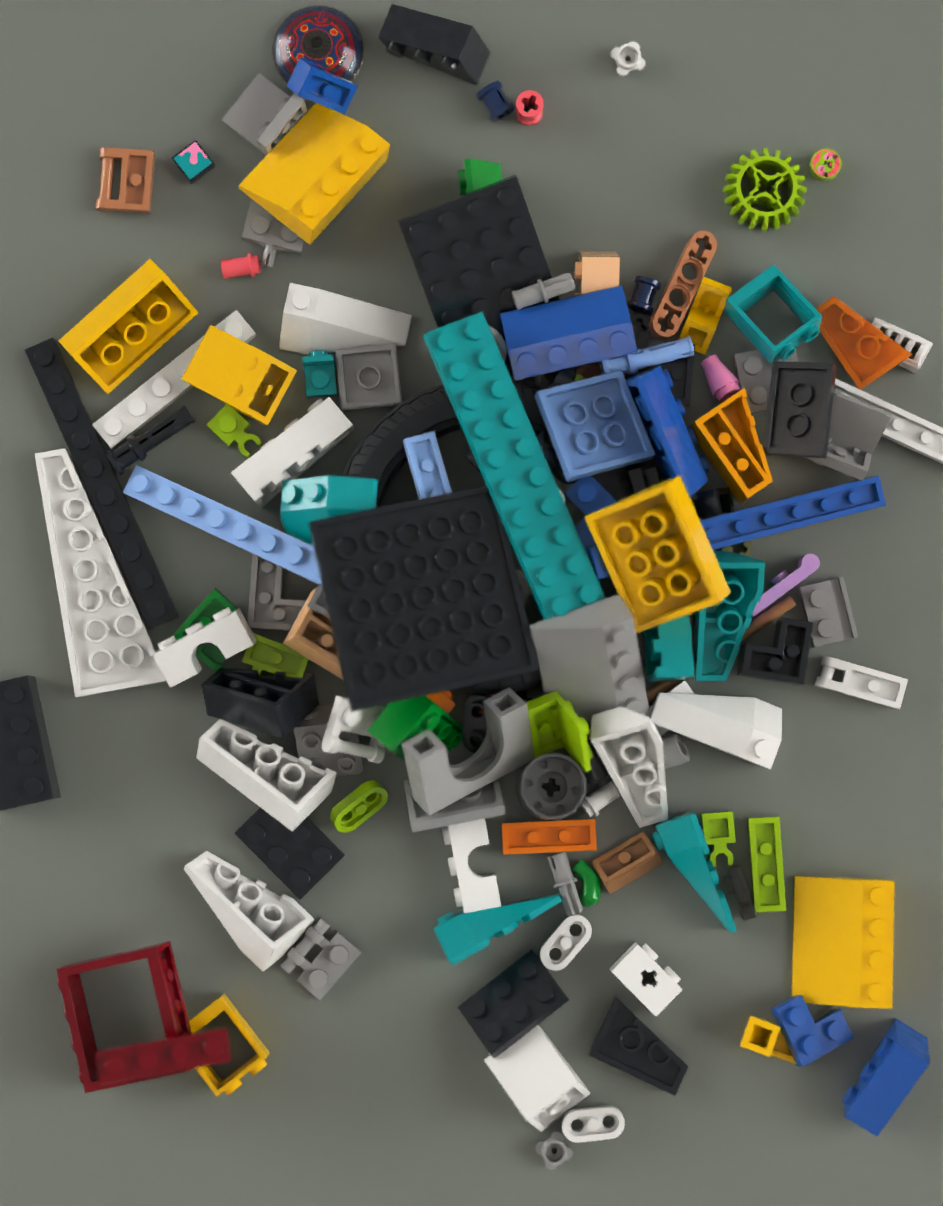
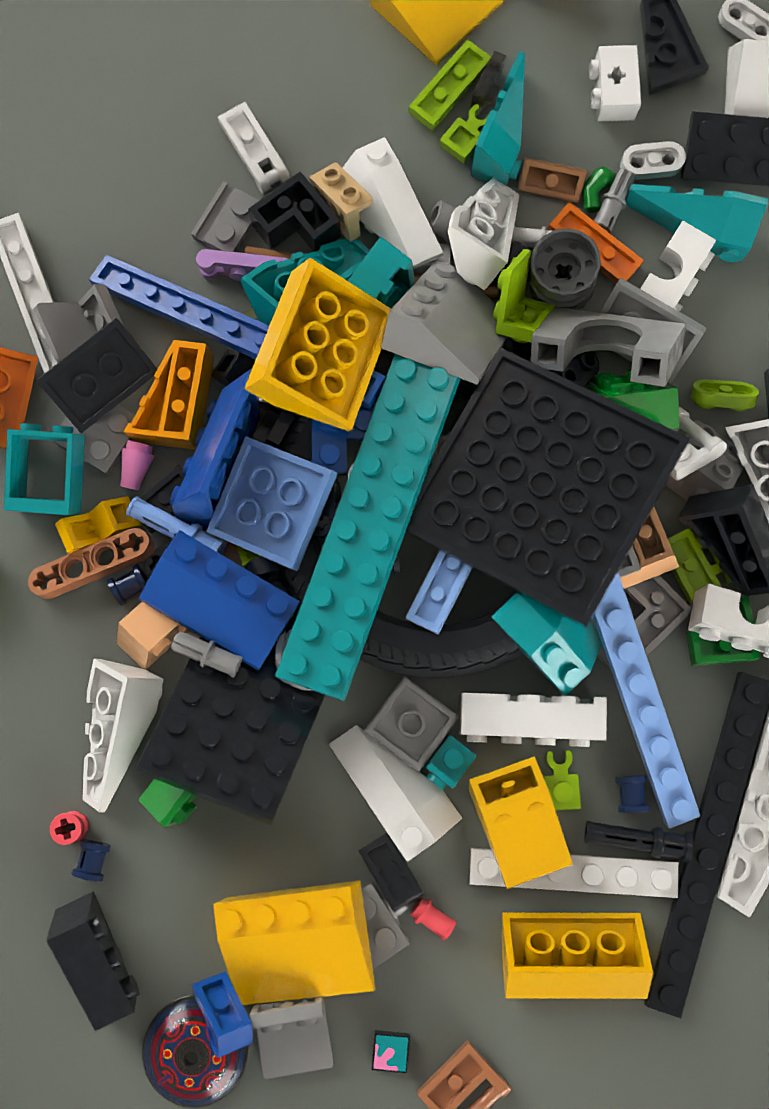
camera: 140 degrees left, 5 degrees down
none -> white wedge [82,659,163,812]
none -> tan bracket [310,163,373,242]
none -> black plate [358,833,424,913]
none -> dark blue bush [615,775,650,812]

